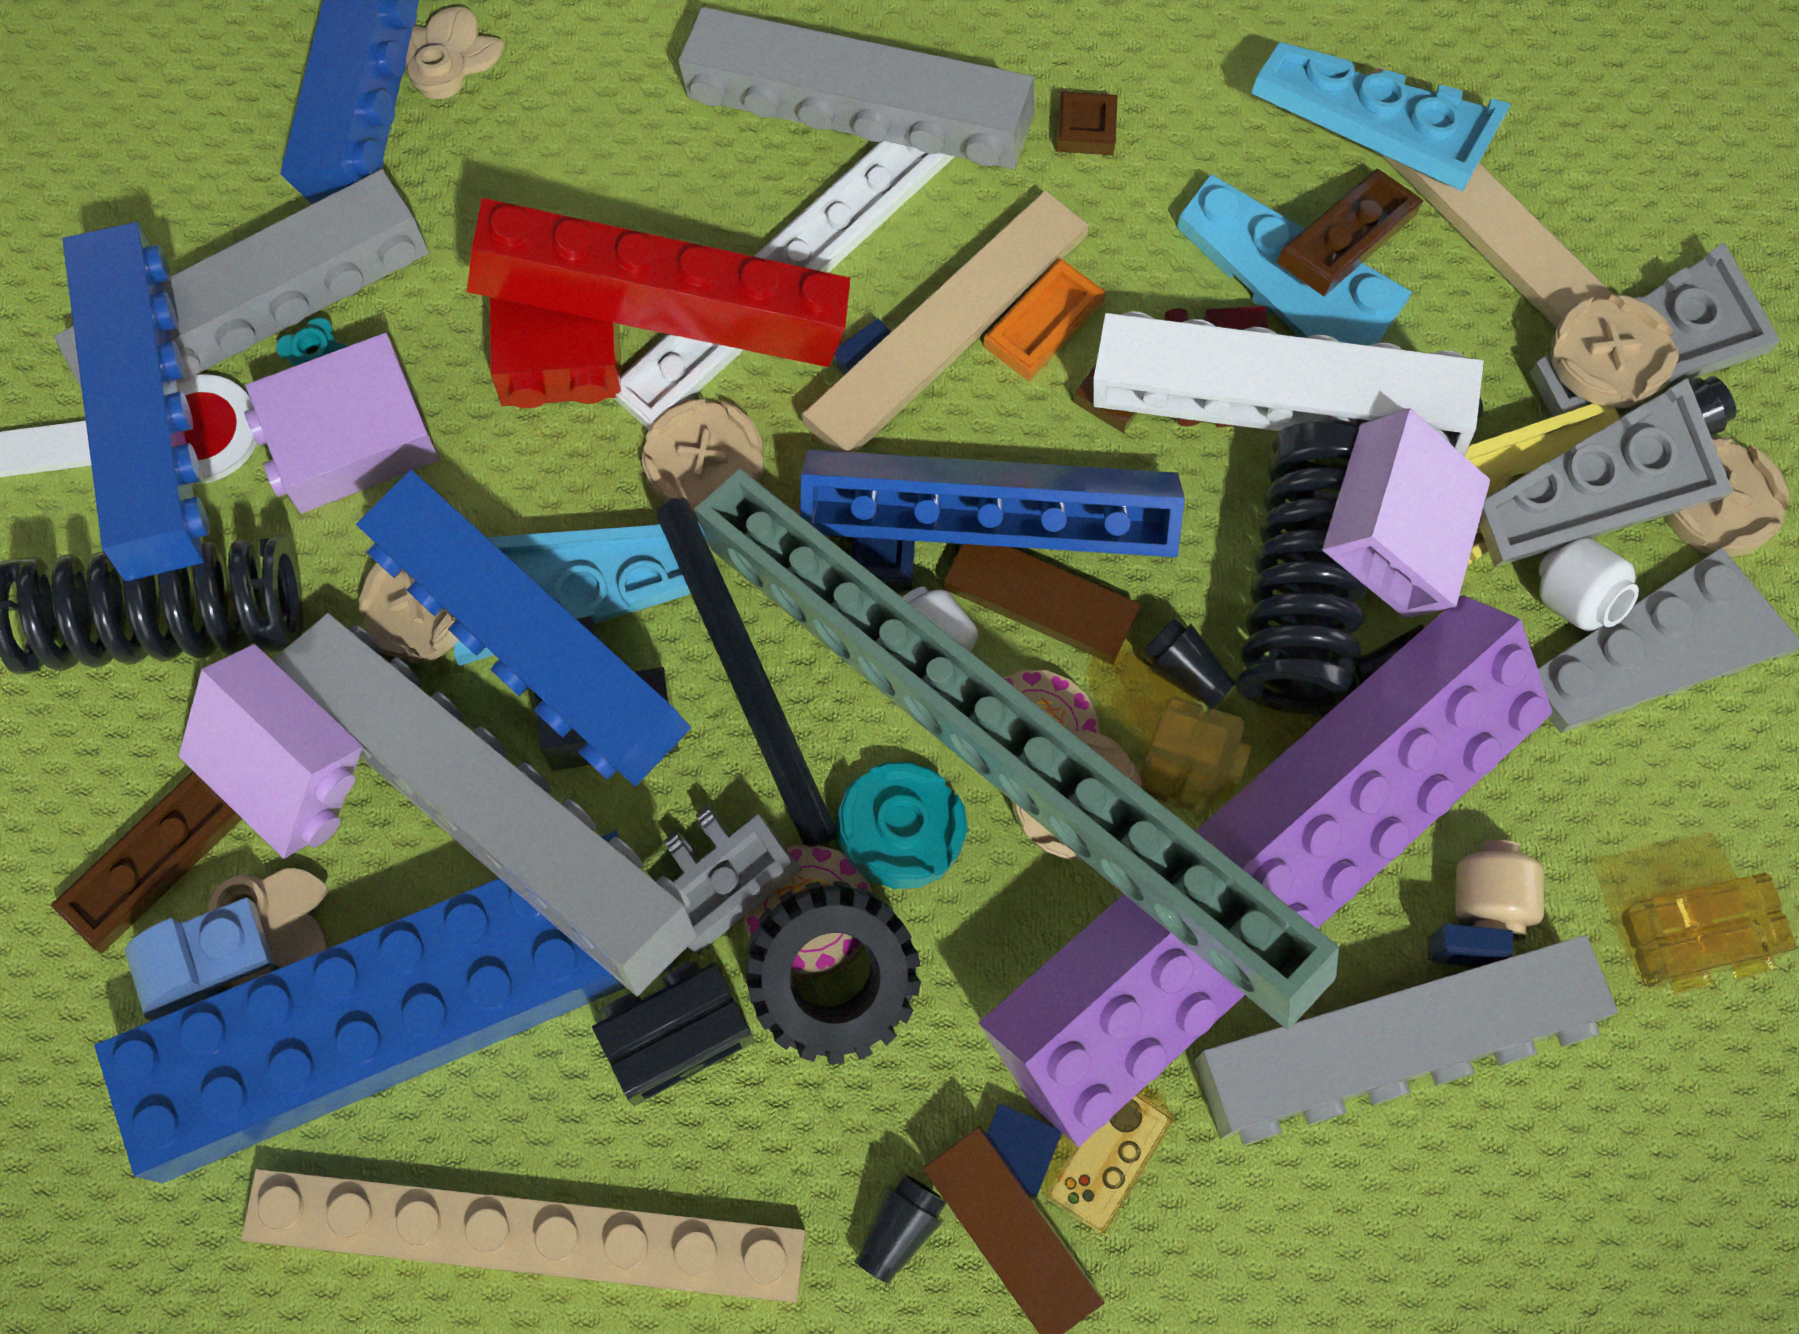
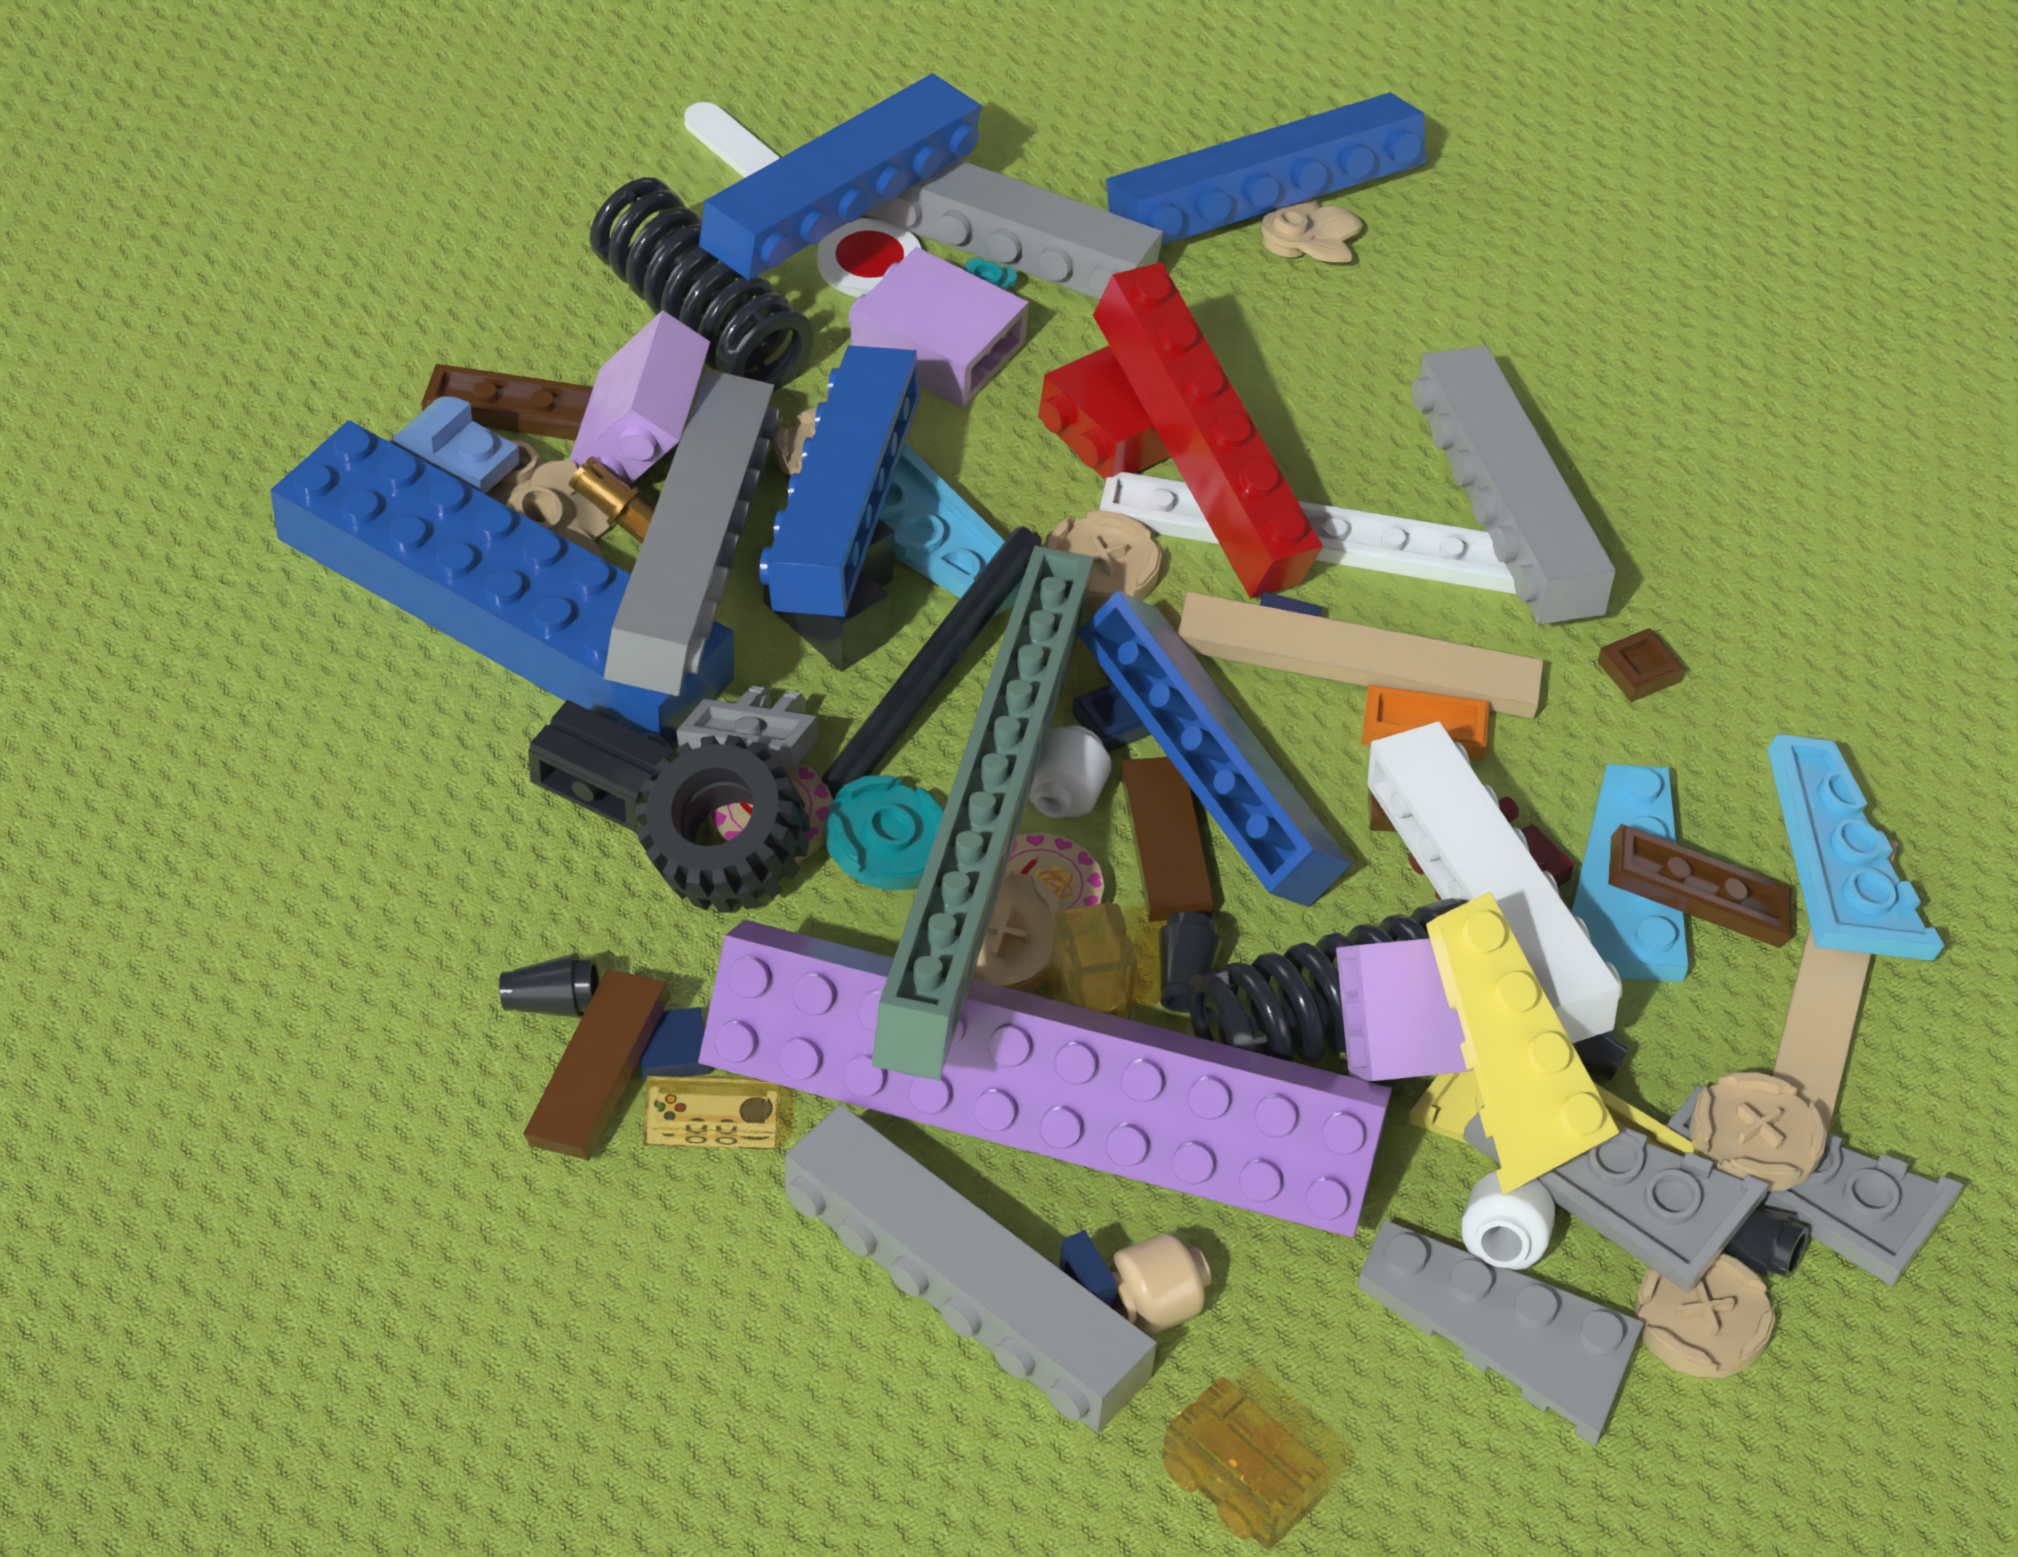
camera: 55 degrees right, 20 degrees down
tan plate [241,1169,806,1303] -> none
none -> tan plate [505,461,610,559]
none -> pearl gold axle [568,456,655,544]
none -> light yellow wing [1426,892,1620,1195]

